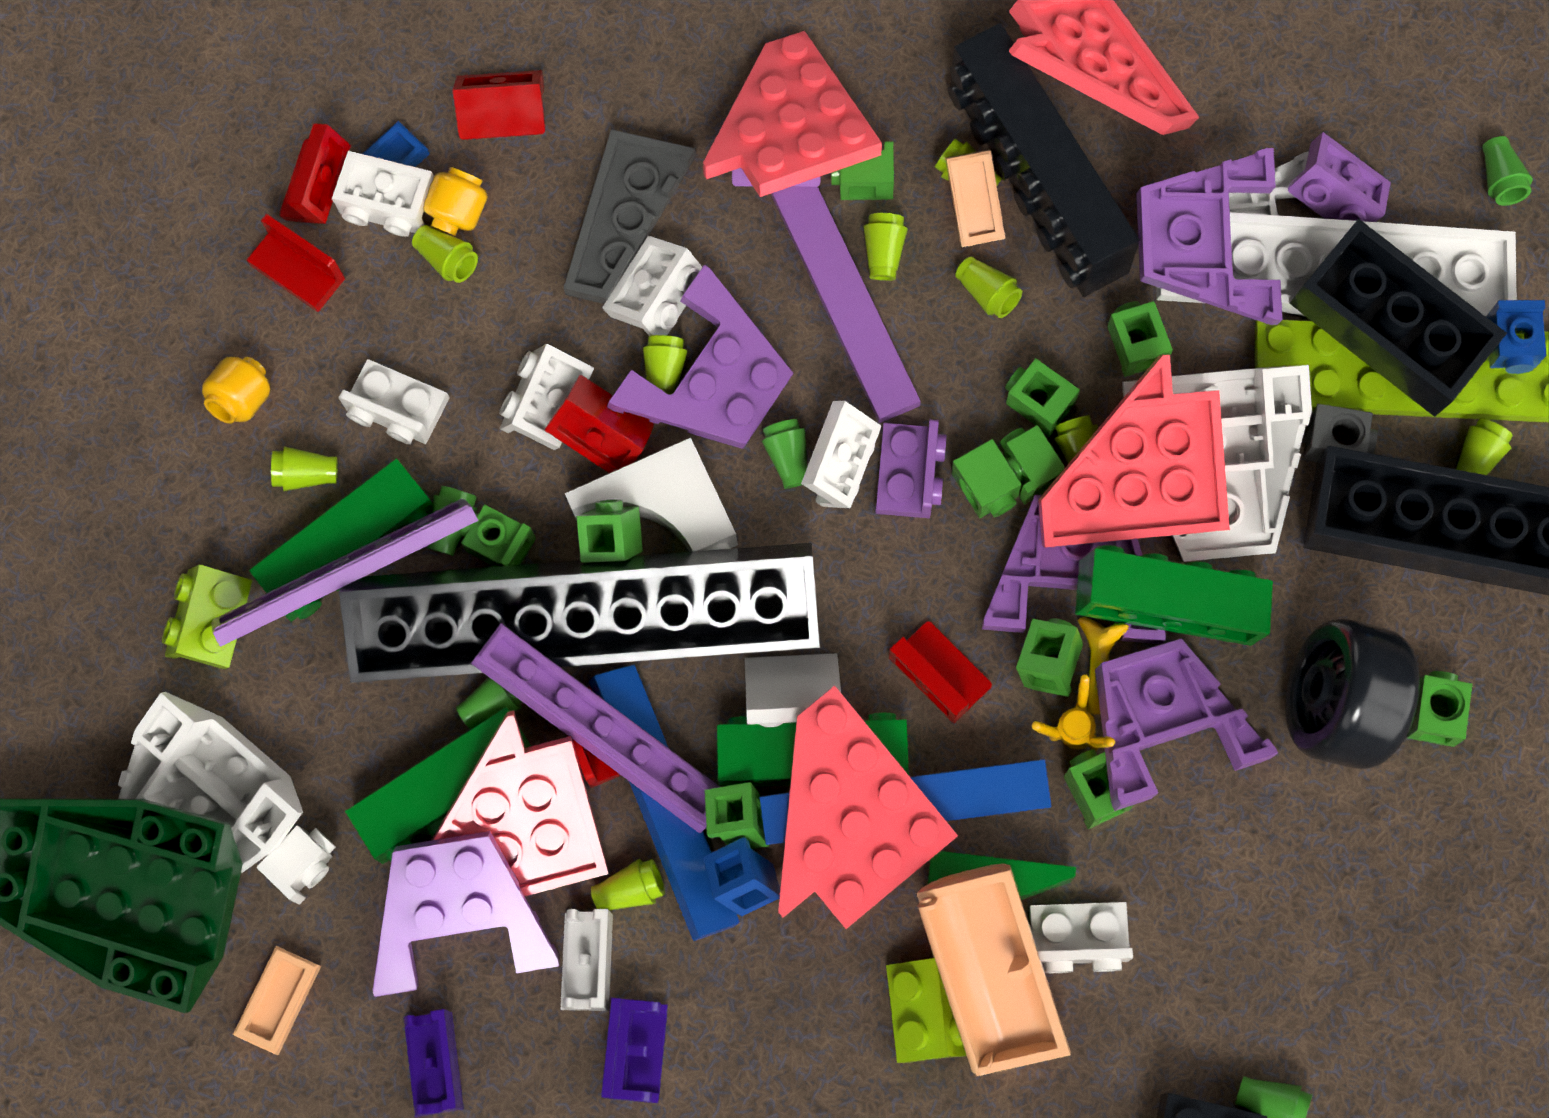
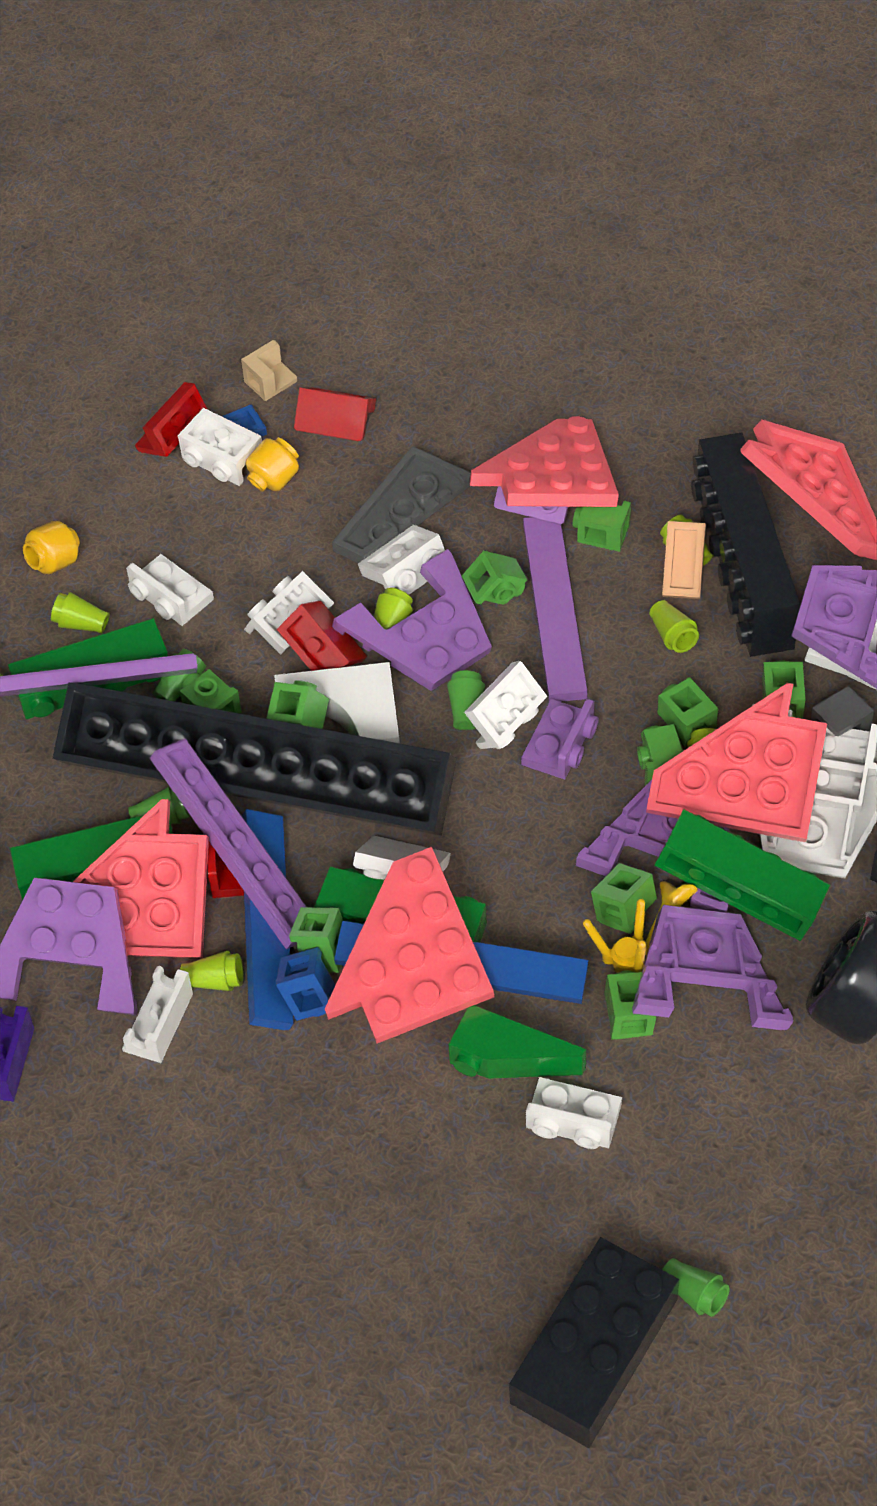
camera: 15 degrees right, 20 degrees down
red panel [246,214,345,312] -> none
lime cone [412,225,478,283] -> none
dark purple hinge [601,998,668,1103] -> none
lime cone [864,213,908,281] -> none
lime bracket [886,958,967,1063] -> none
red panel [889,622,992,724] -> none
light nougat container [917,864,1071,1076] -> none
bright green brick [951,439,1022,519] -> none
none -> tan panel [241,340,297,401]
none -> bright green brick [462,550,527,605]
none -> dark grey panel [811,686,874,736]

